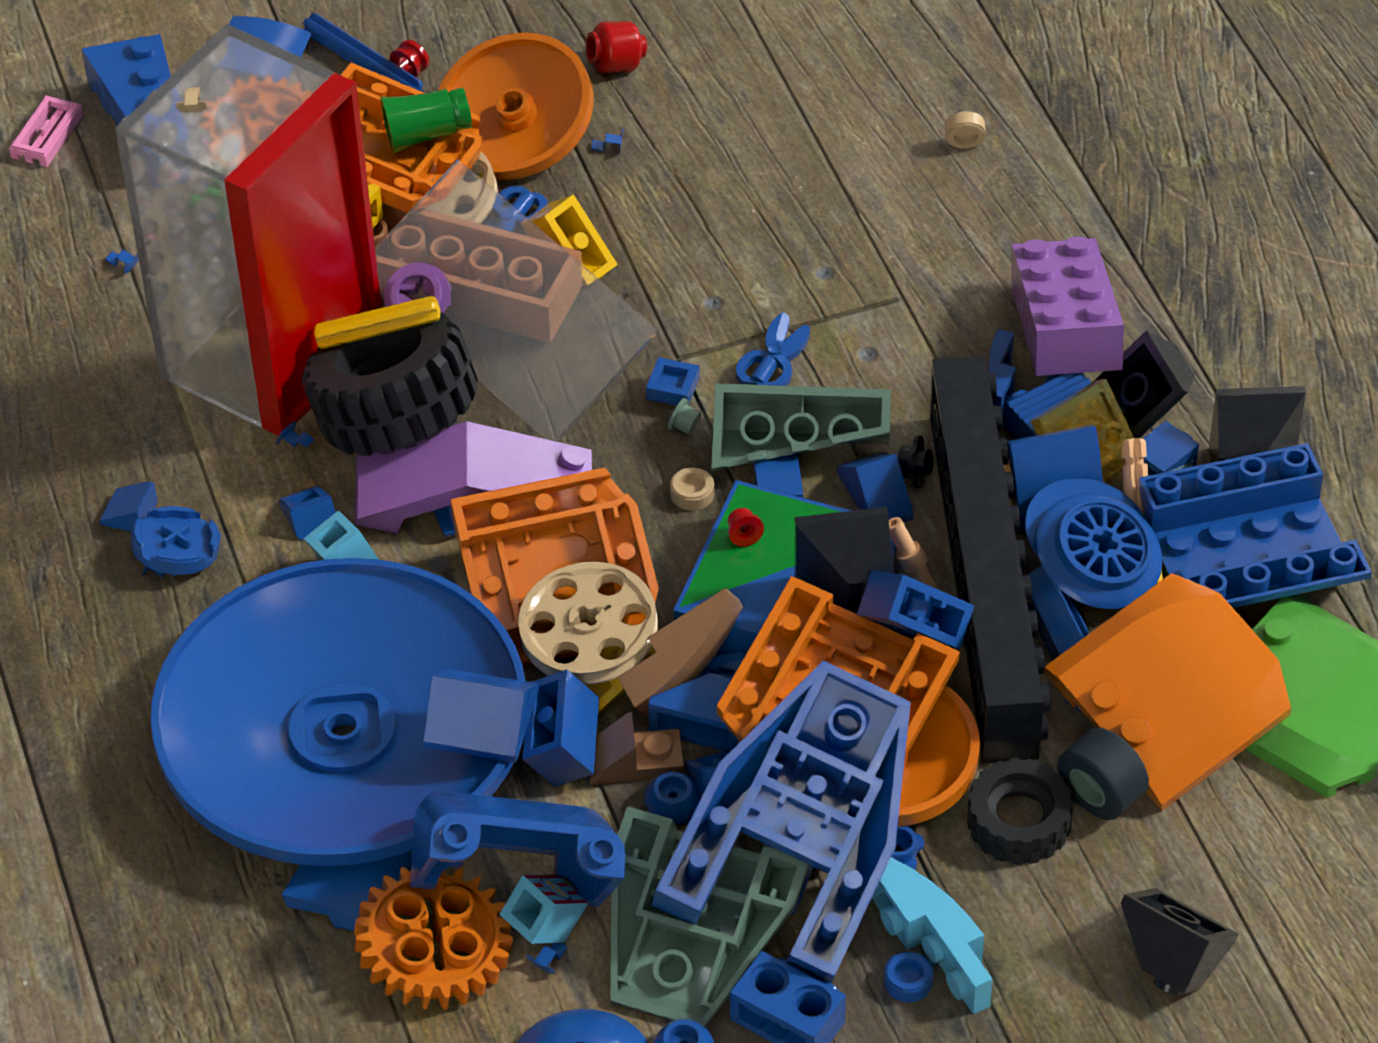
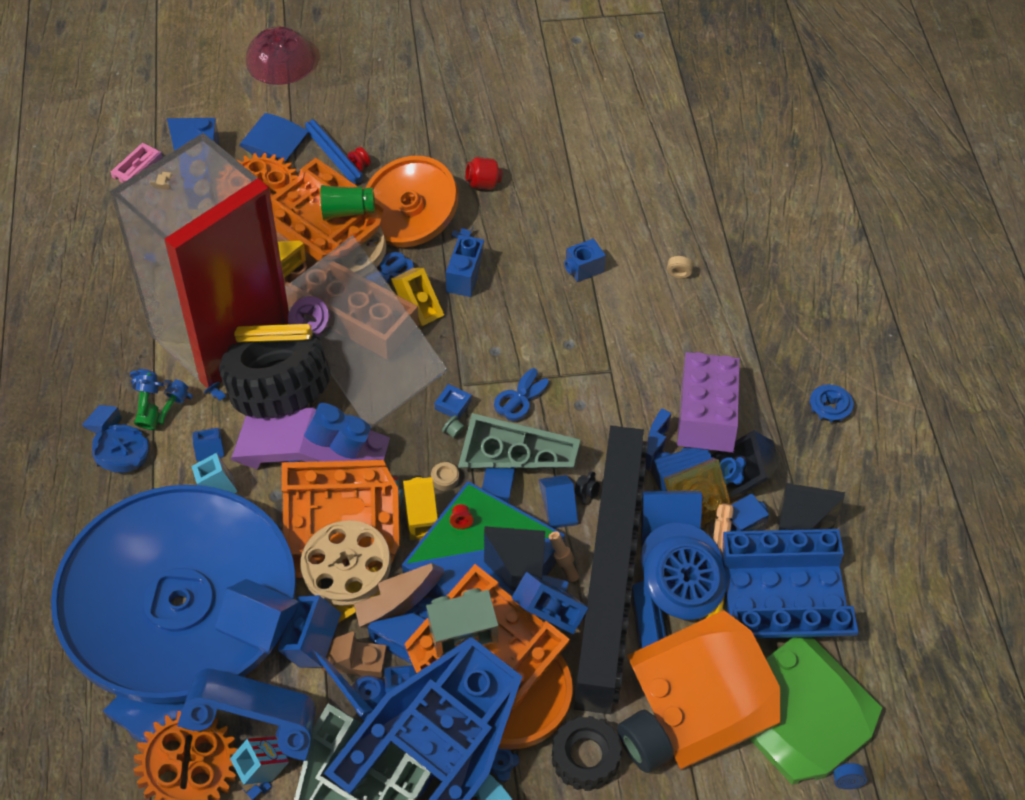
camera: 10 degrees right, 5 degrees up
none -> plant [130,369,193,430]
none -> blue brick [304,403,371,459]
none -> blue bar [313,649,373,721]
none -> yellow slope [403,477,438,540]
none -> sand green brick [426,588,498,658]
none -> blue slope [446,235,484,297]
none -> blue brick [564,238,606,282]
none -> blue plate [717,457,746,485]
none -> blue gear [809,384,853,423]

